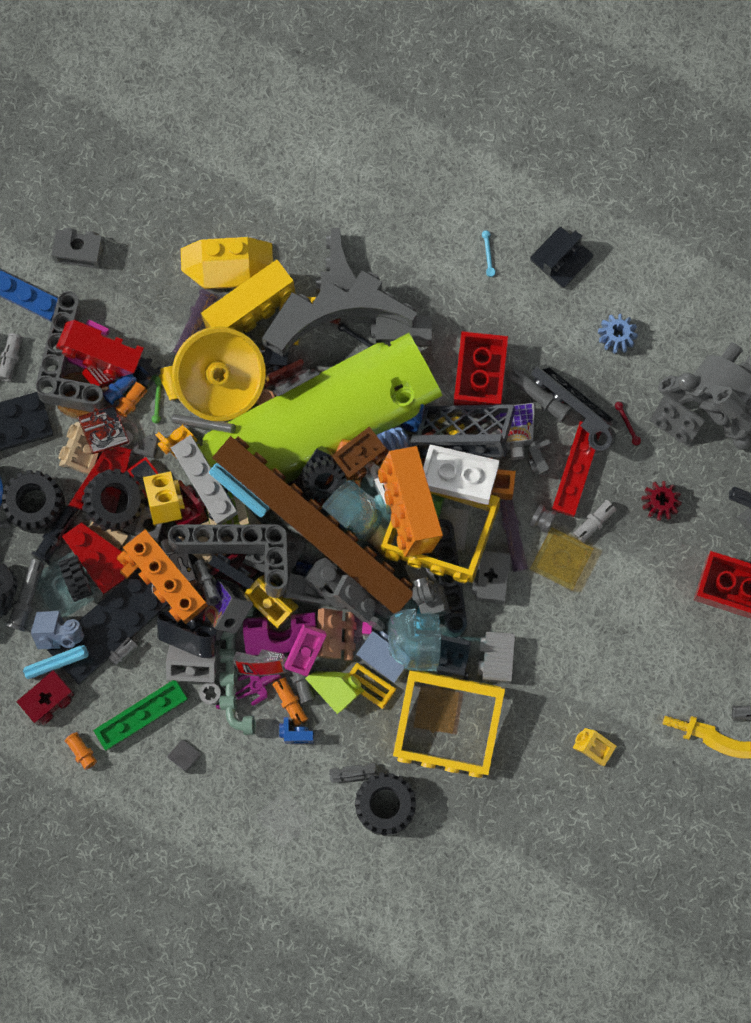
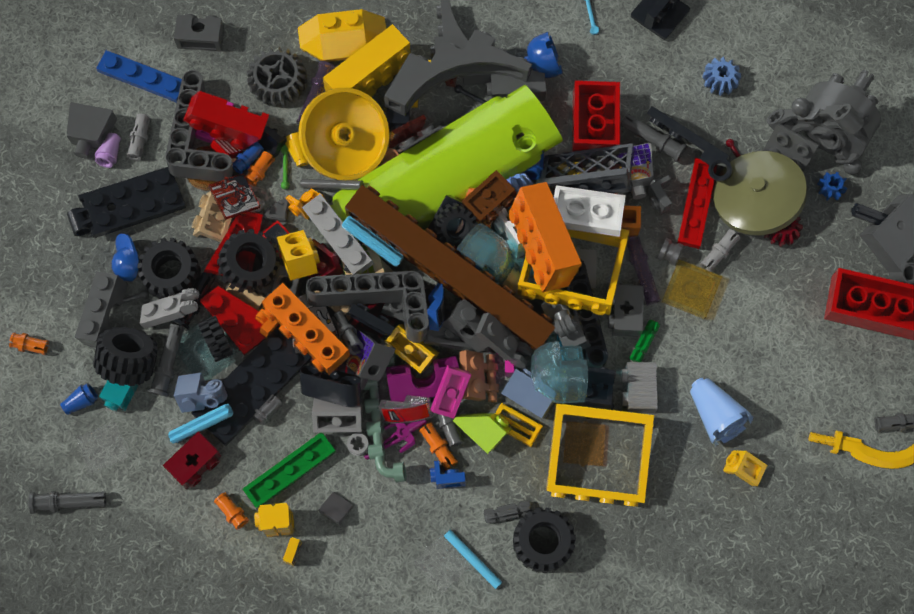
camera: 10 degrees left, 5 degrees down
none -> light grey hinge [140,288,199,328]
none -> dark grey gear [247,47,307,107]
none -> yellow brick [254,503,295,537]
none -> yellow tile [283,537,302,566]
none -> blue slope [427,283,446,331]
none -> medium azure bar [444,530,502,589]
none -> blue cylinder [524,32,563,78]
none -> green axle [630,320,660,362]
none -> light blue cone [690,378,753,446]
none -> olive dish [713,151,807,235]
none -> blue gear [817,172,847,201]

